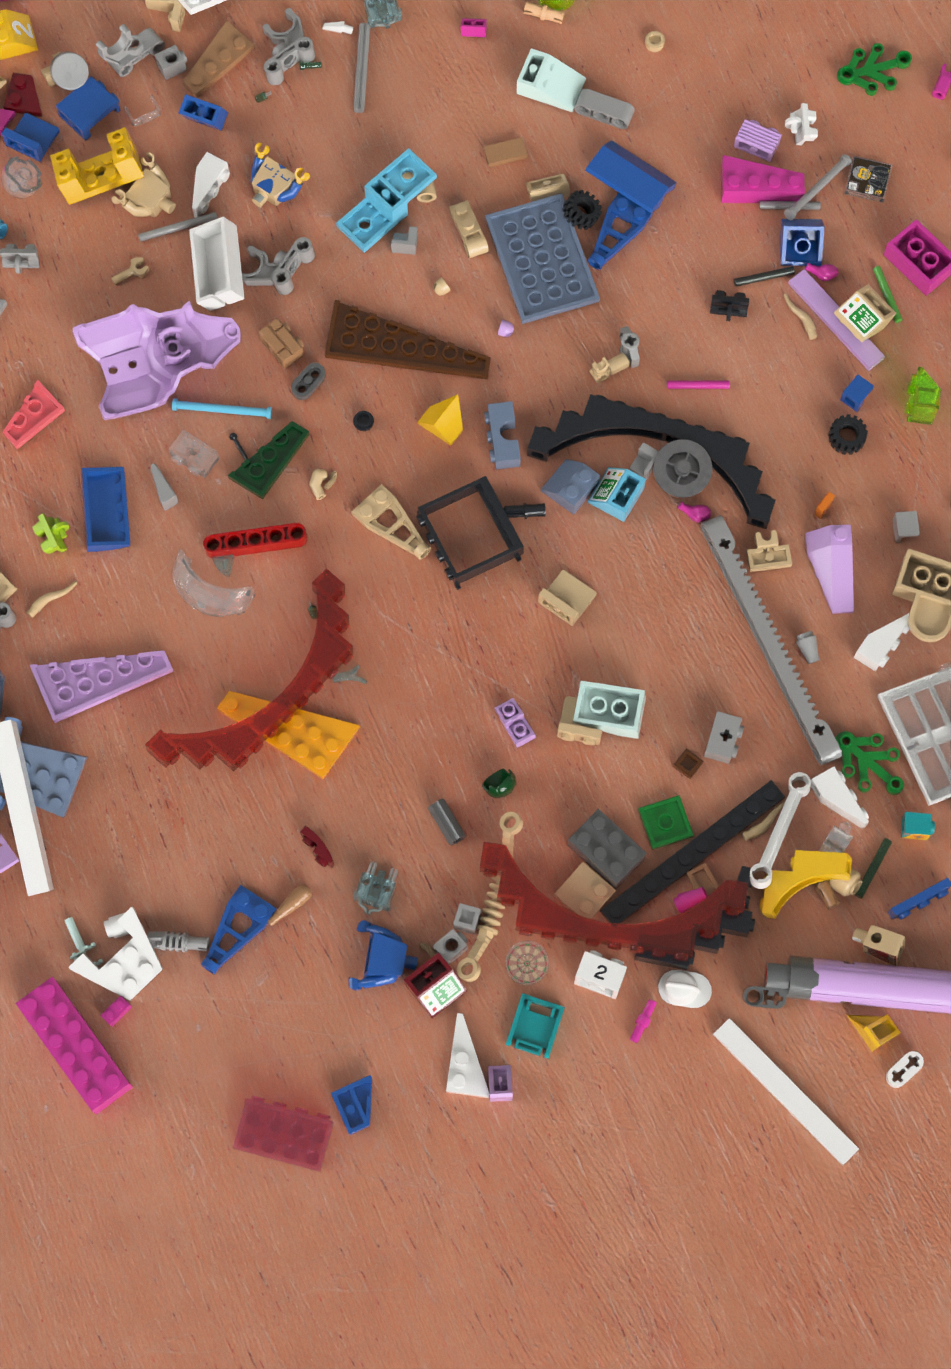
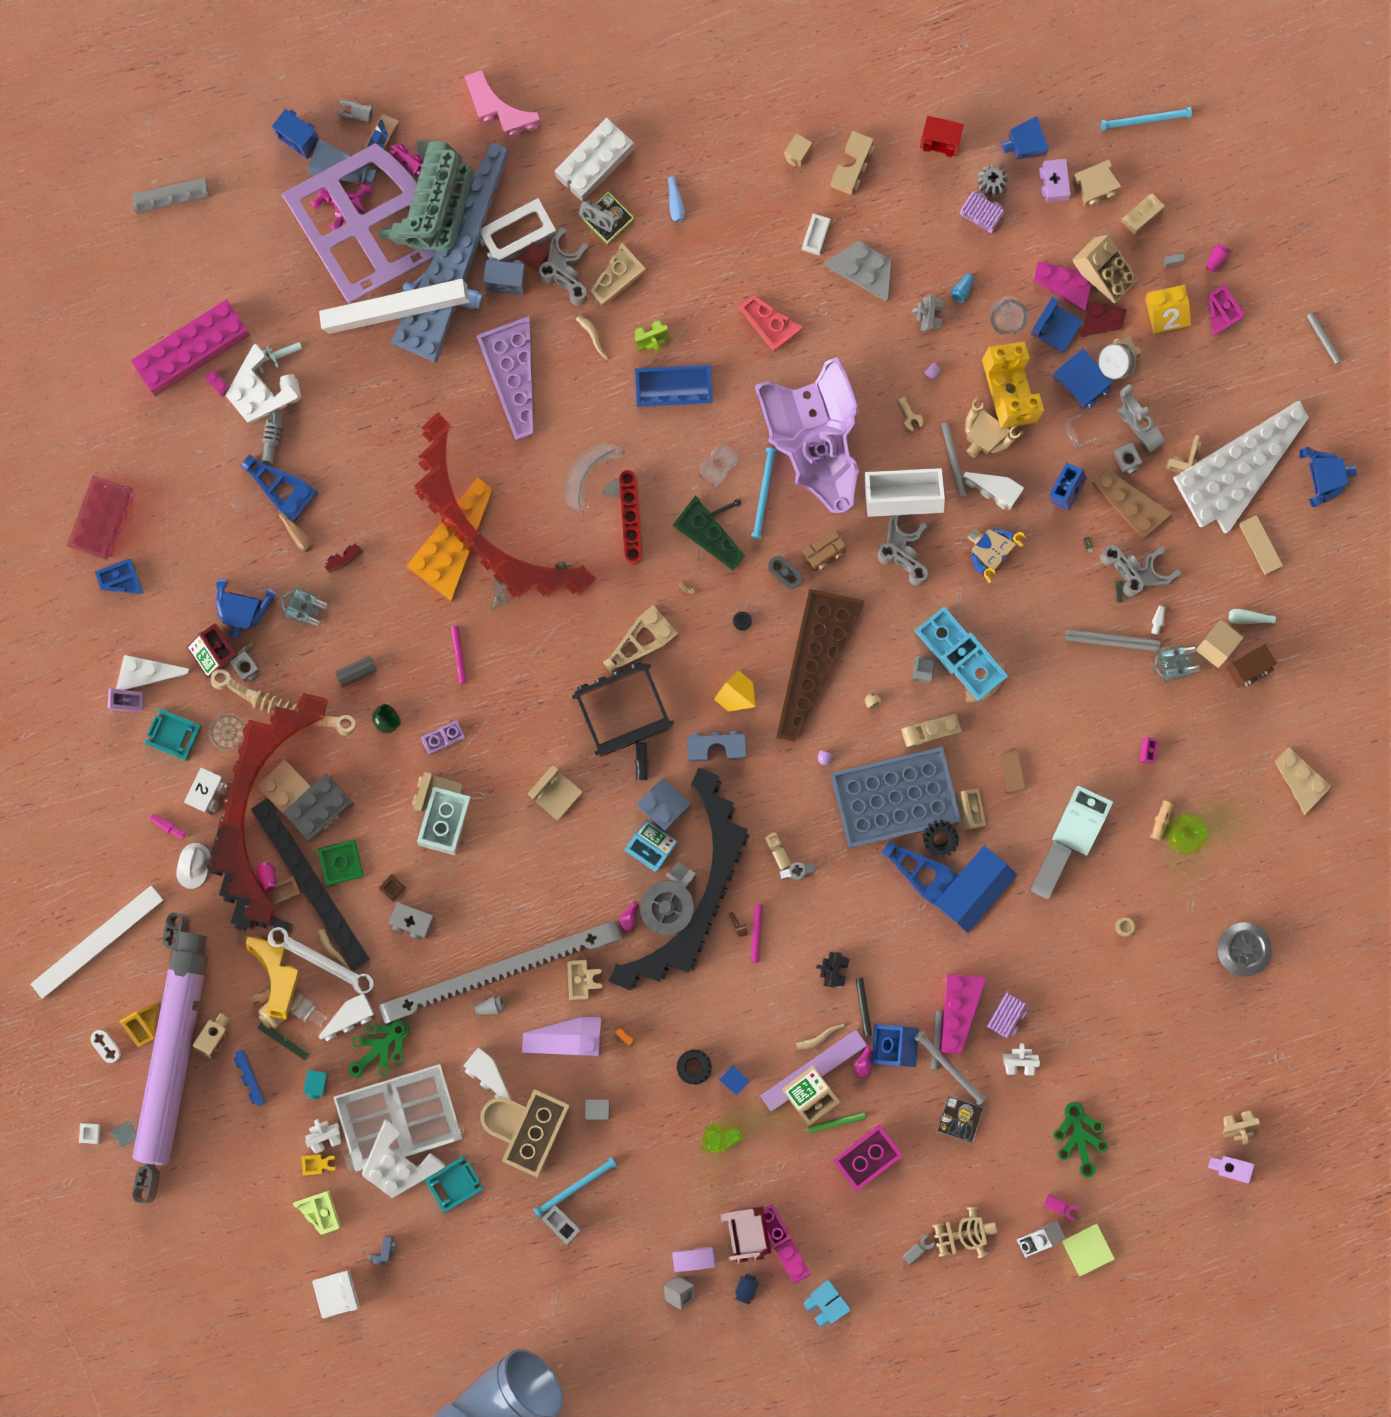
camera: 100 degrees right, 10 degrees up
light grey slope [151,463,179,511] -> none
tan arm [309,469,327,500] -> none
light grey panel [453,903,481,935] -> none
none -> dark pink bar [451,626,467,684]
none -> reddish brown hand [729,911,748,937]
none -> lavender hinge [924,362,941,379]

